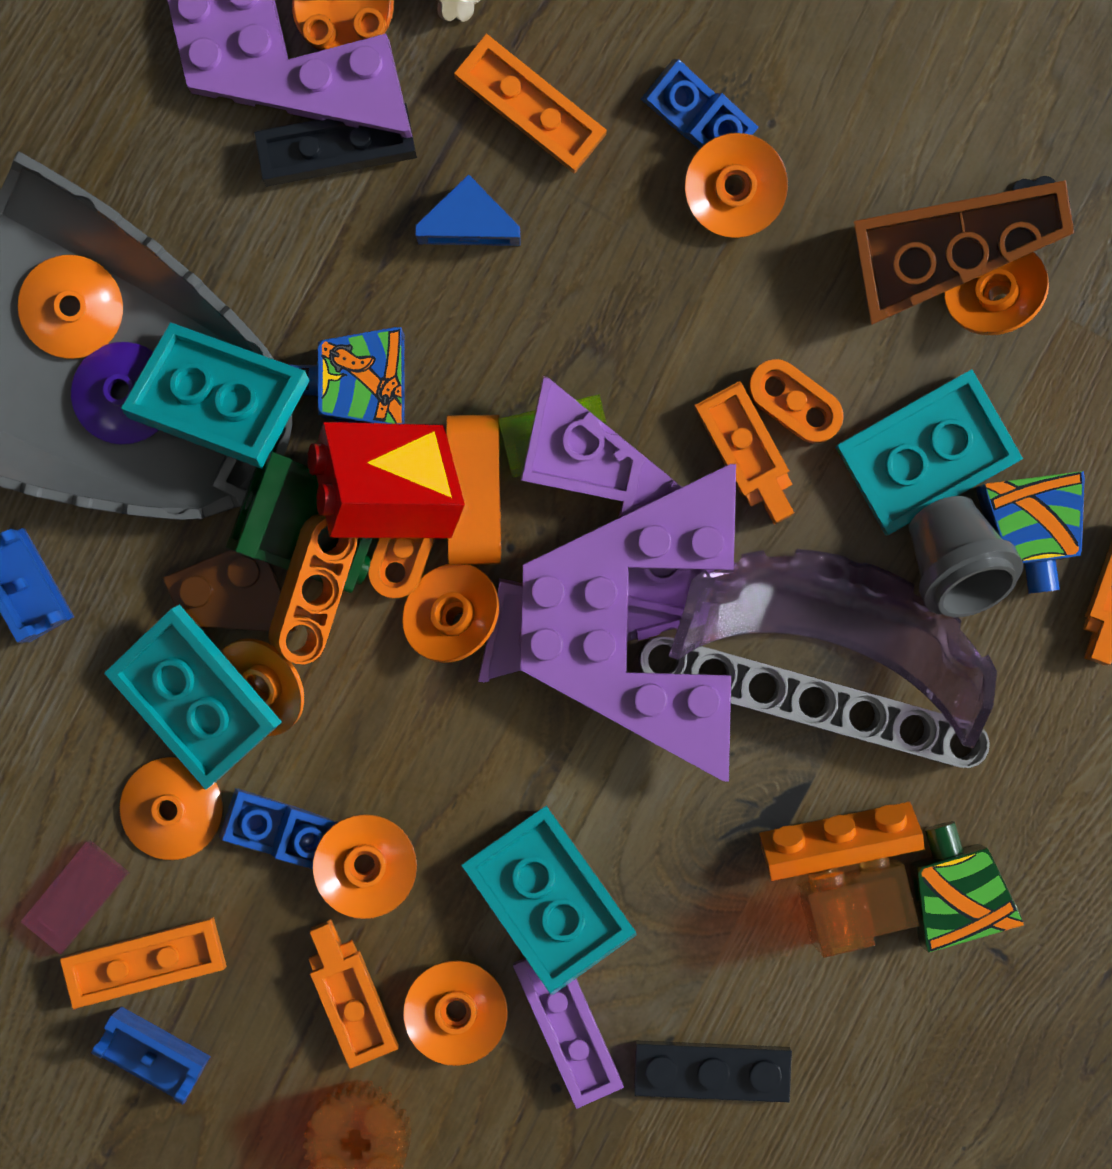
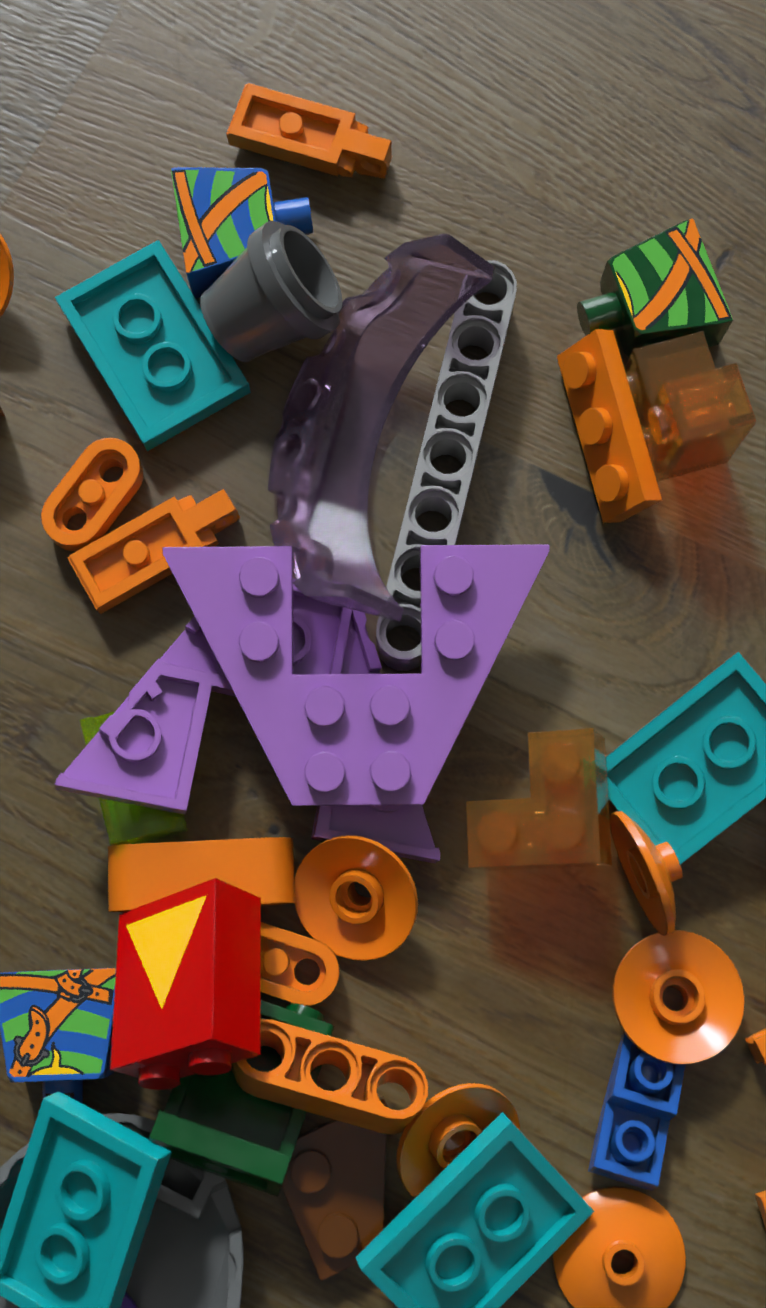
camera: 90 degrees left, 10 degrees down
none -> clear orange brick [466,728,612,871]
none -> orange dish [610,811,683,936]

